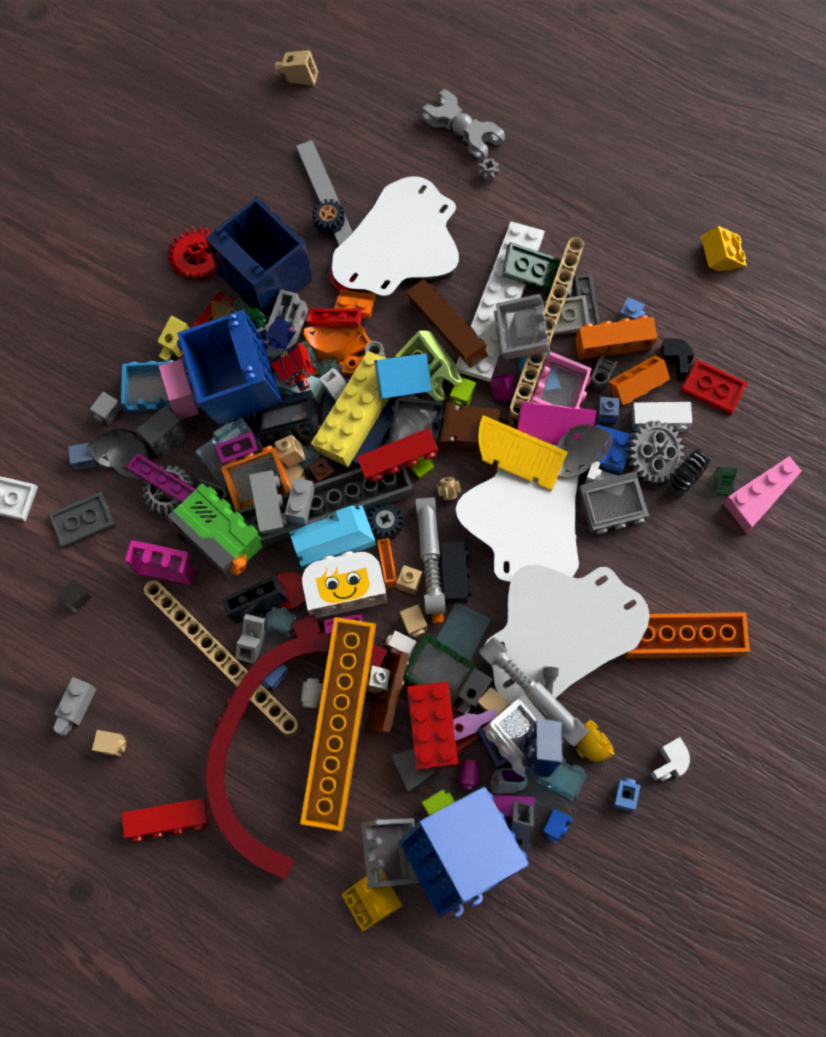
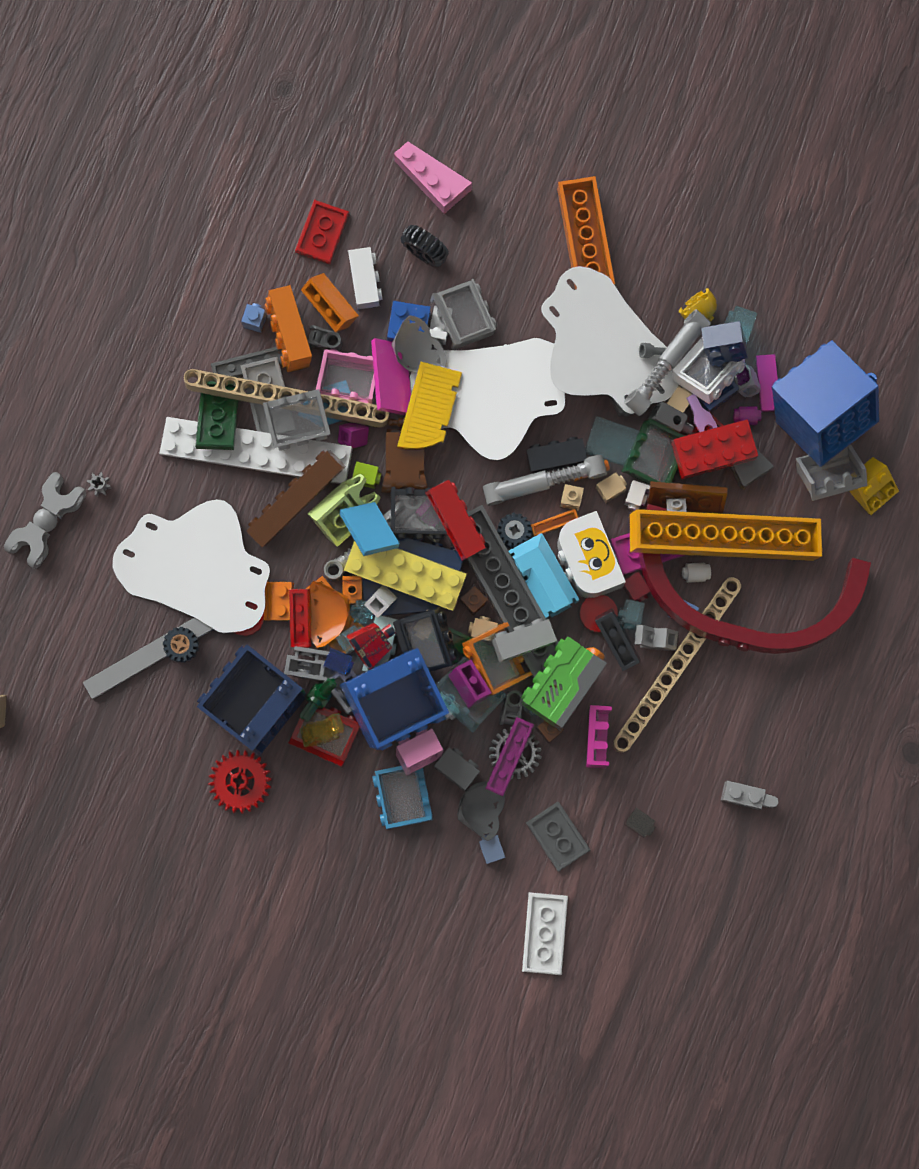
camera: 105 degrees left, 10 degrees up
light grey brick [90,392,122,425] -> none
tan brick [92,730,126,757] -> none
red brick [122,798,210,842] -> none
light yellow torso [158,315,190,361] -> none
tan brick [275,435,305,467] -> none
light grey brick [285,478,315,525] -> none
clear light blue brick [298,444,321,476] -> none
lime brick [422,790,455,816] -> none
tan gear [437,477,461,500] -> none
dark grey torso [507,800,534,851] -> none
blue brick [542,809,573,844] -> none
sand blue brick [597,397,619,424] -> none
medium blue brick [613,778,641,812] -> none
light grey gear [626,421,685,483] -> none
white brick [651,738,690,781] -> none
black brick [661,338,694,380] -> none
yellow slope [701,226,747,272] -> none
clear green panel [714,467,737,496] -> none

